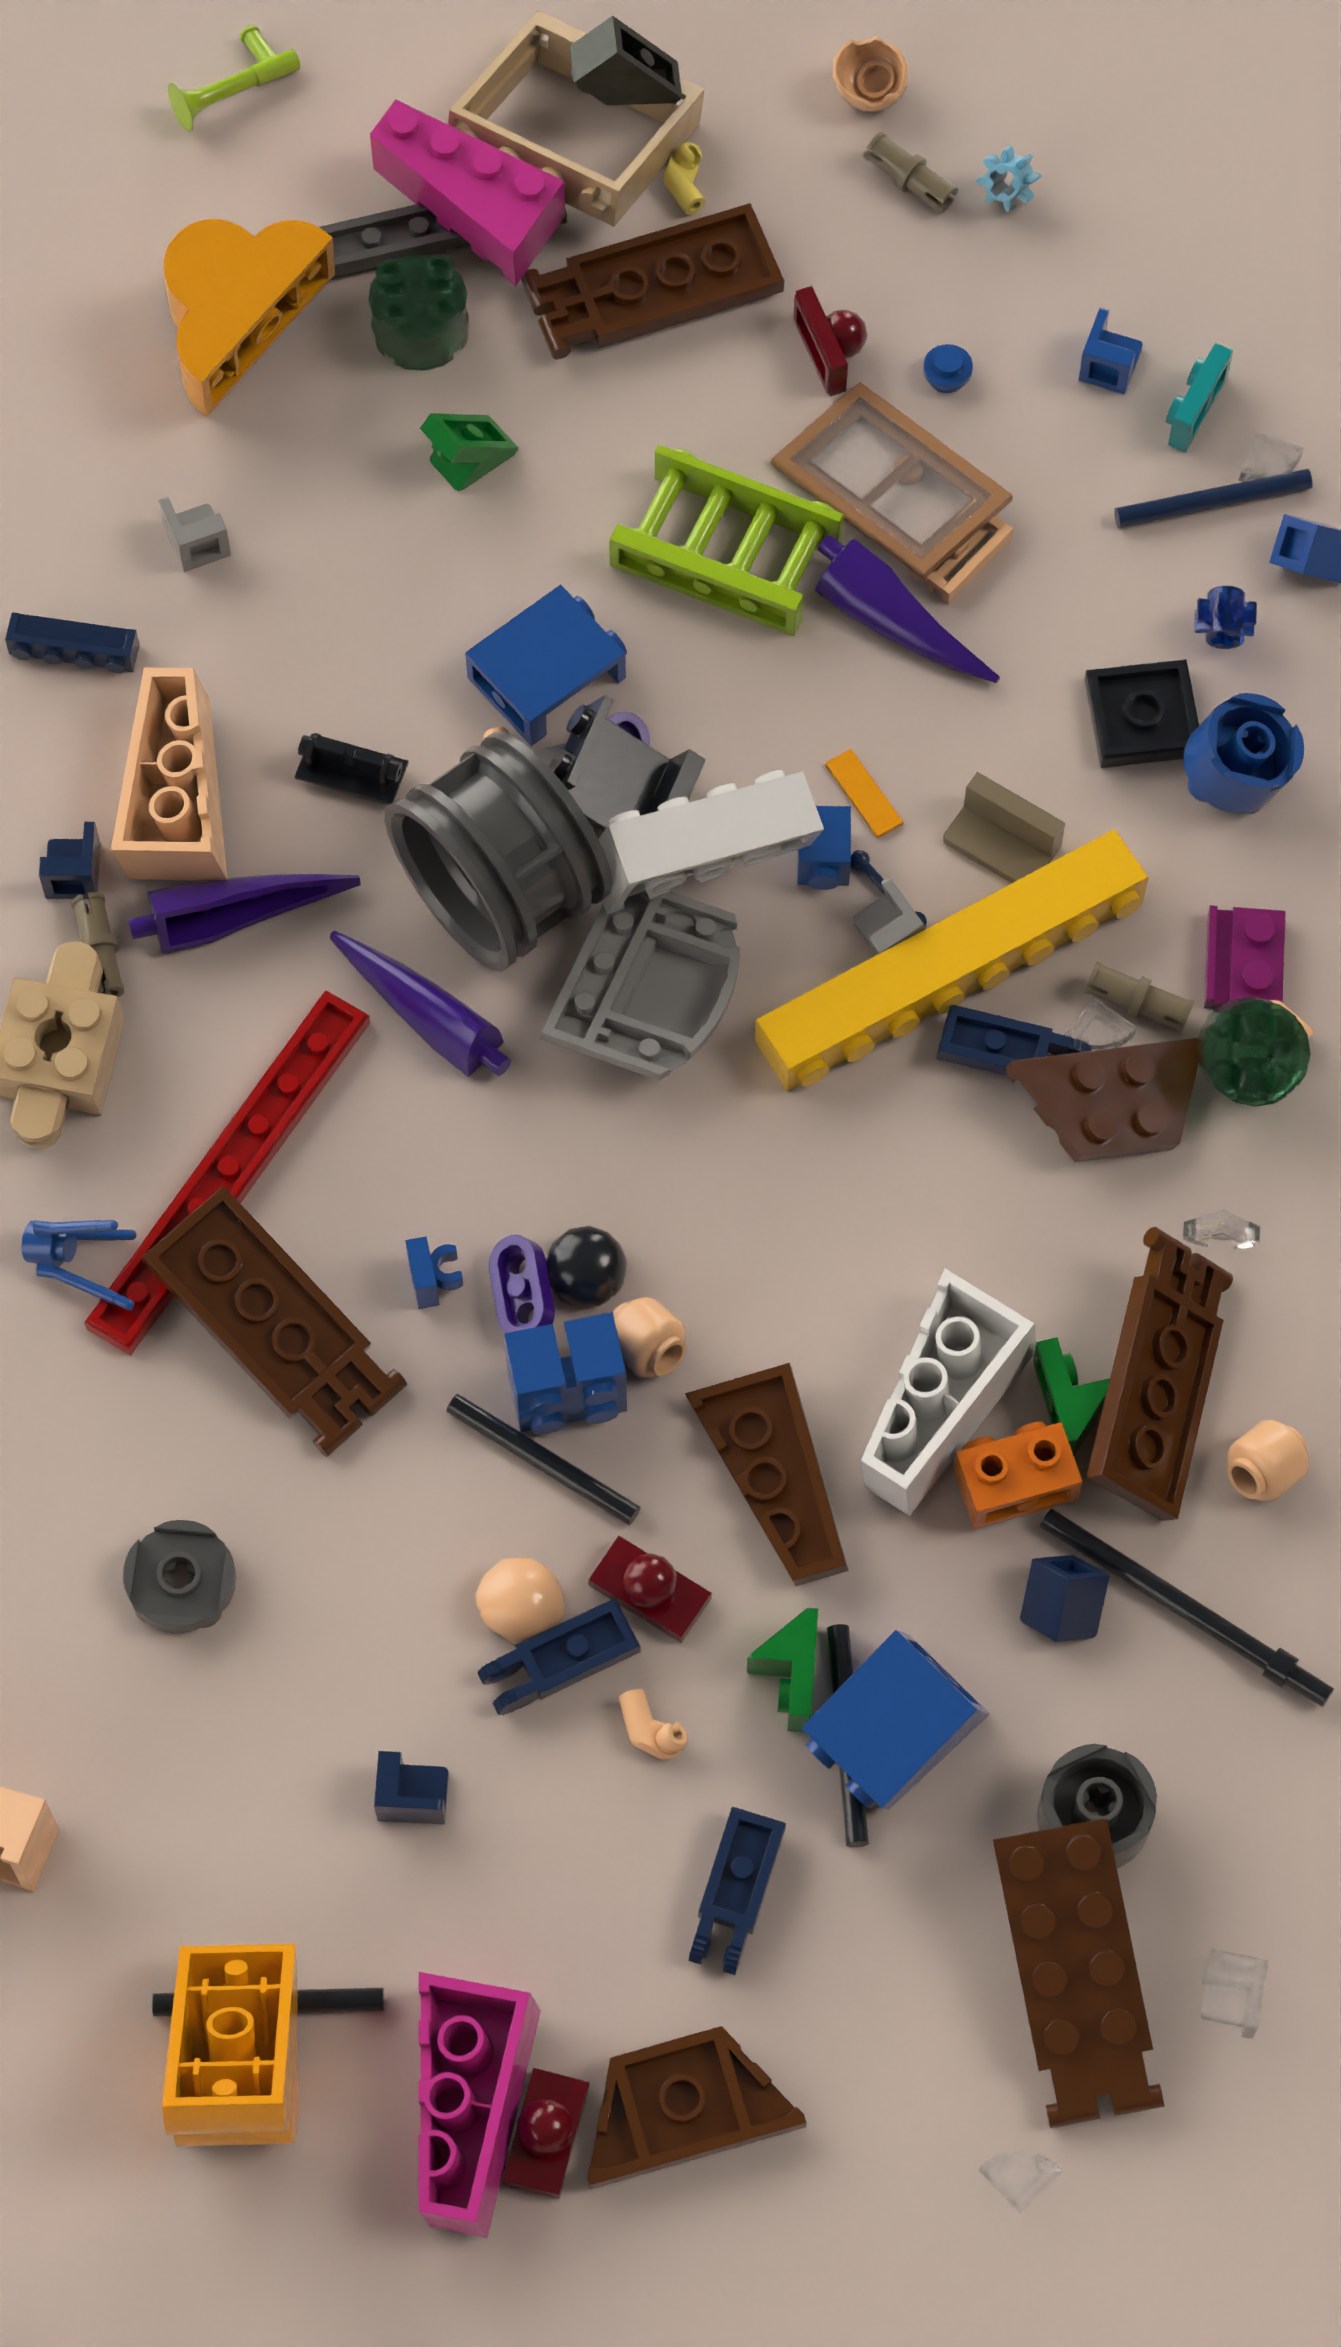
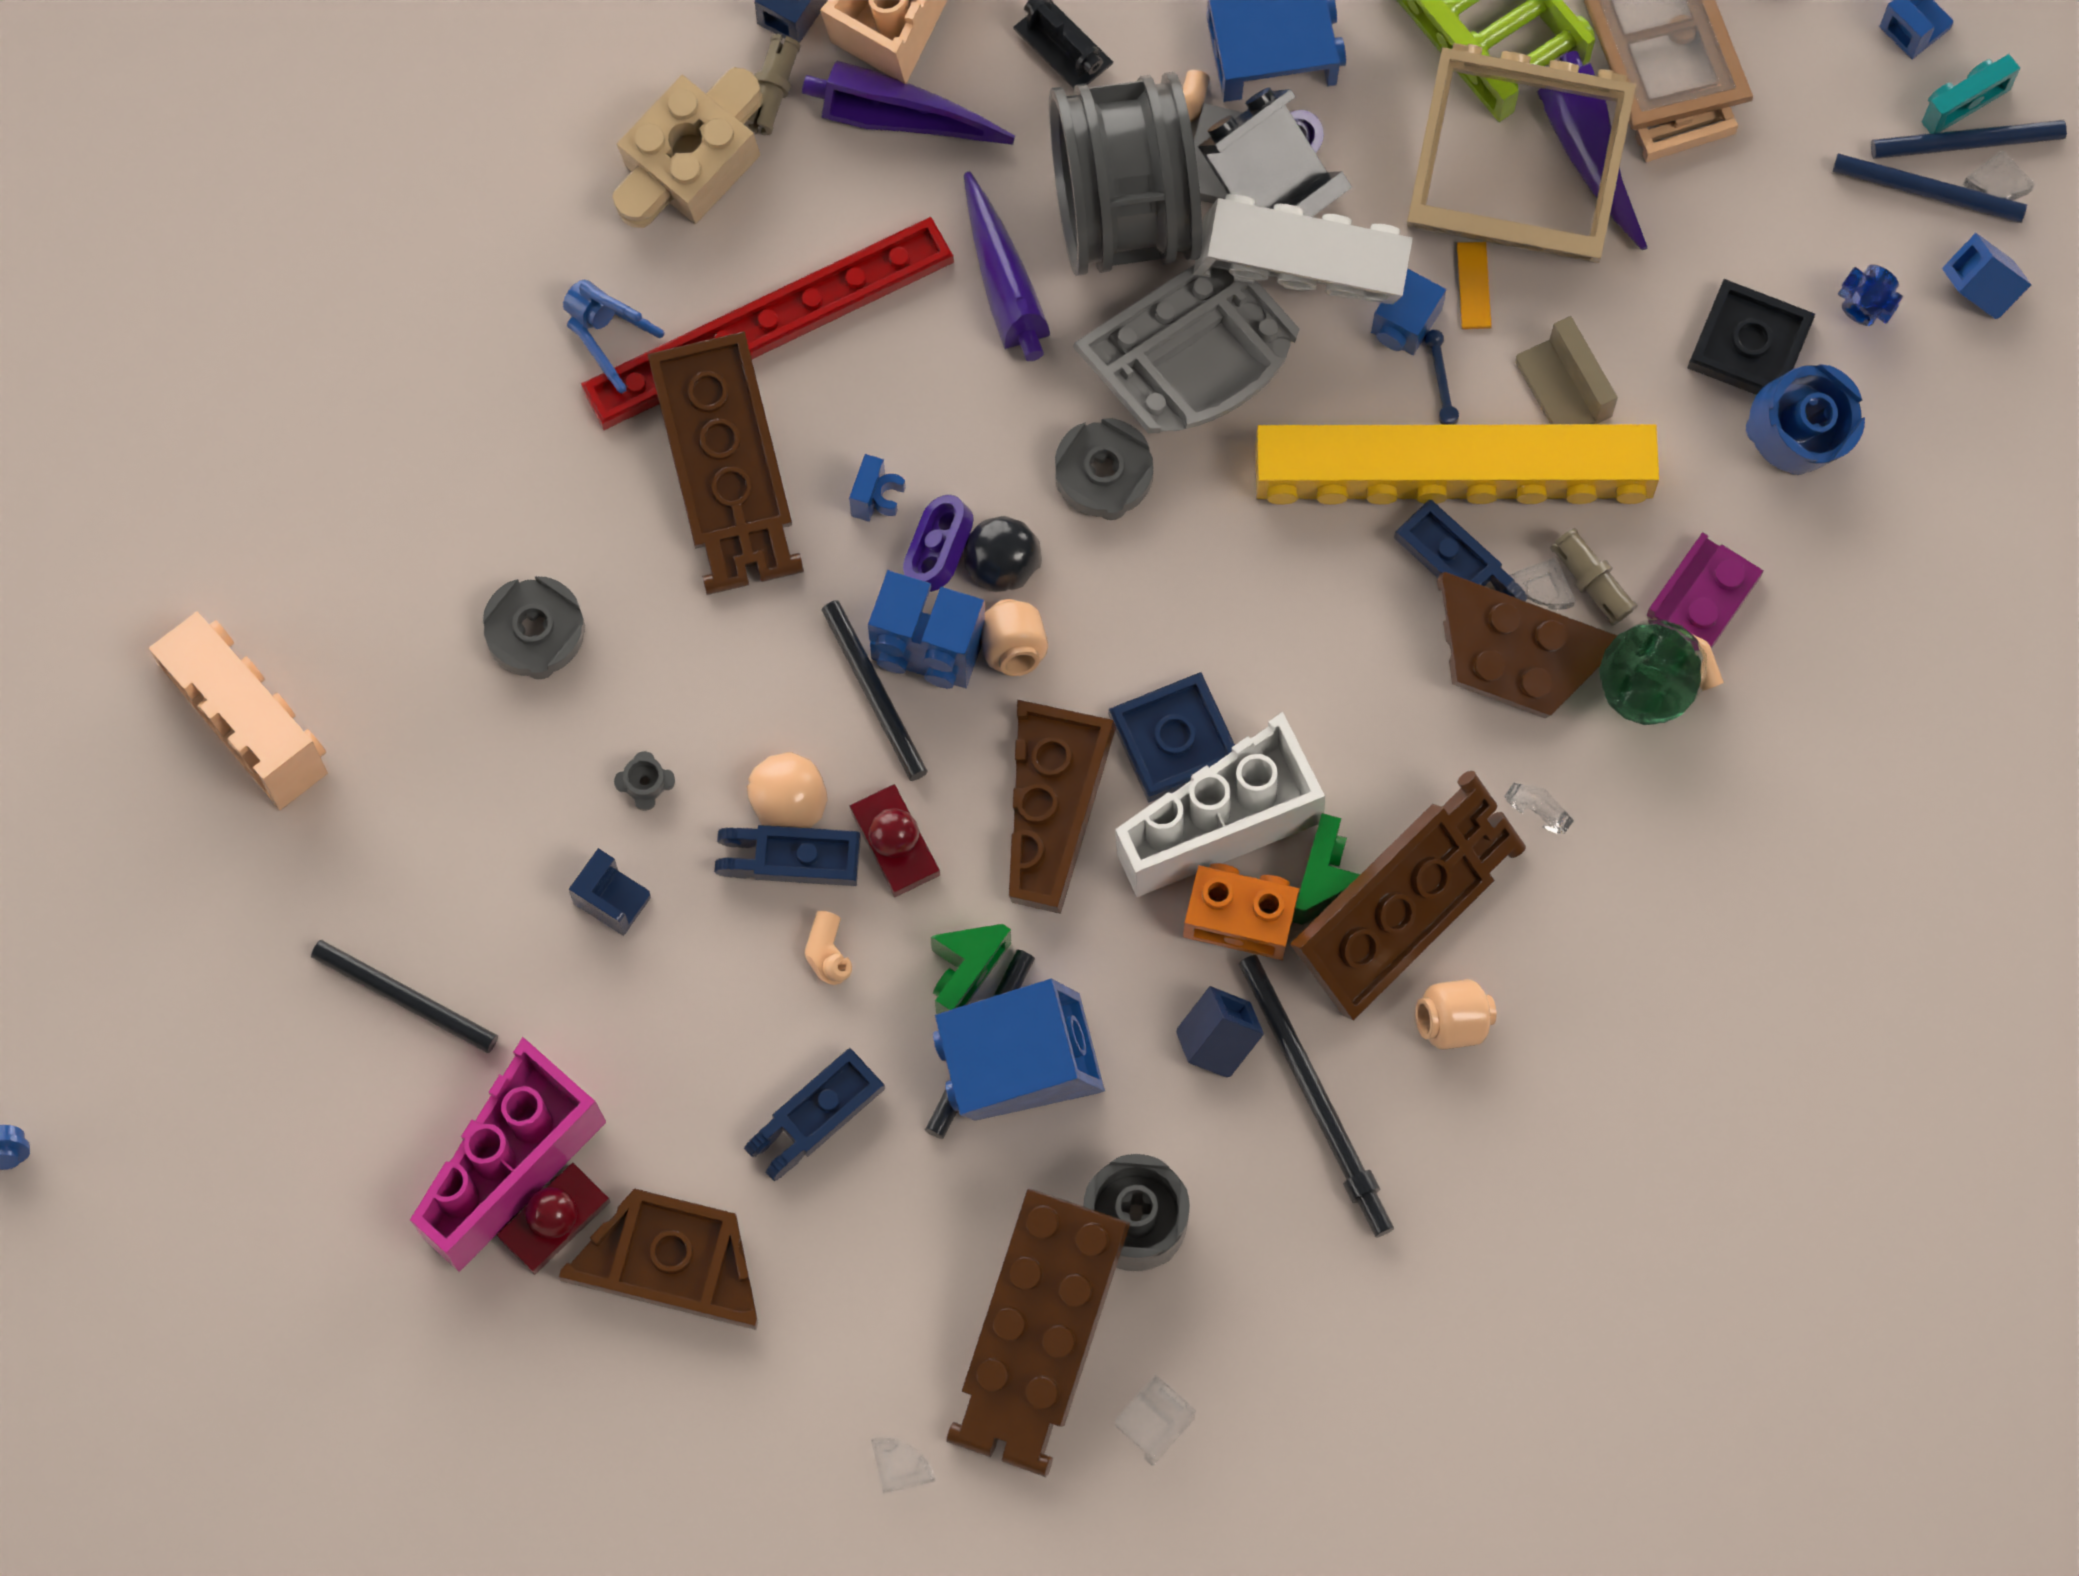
camera: 30 degrees right, 5 degrees up
light orange brick [162,1943,299,2147] -> none
light grey panel [853,877,925,955] -> none
none -> dark grey plate [614,751,675,811]
none -> dark grey plate [1055,418,1154,520]
none -> dark blue tile [1108,672,1235,803]
none -> tan window [1407,43,1636,263]
none -> dark blue bar [1871,120,2067,159]

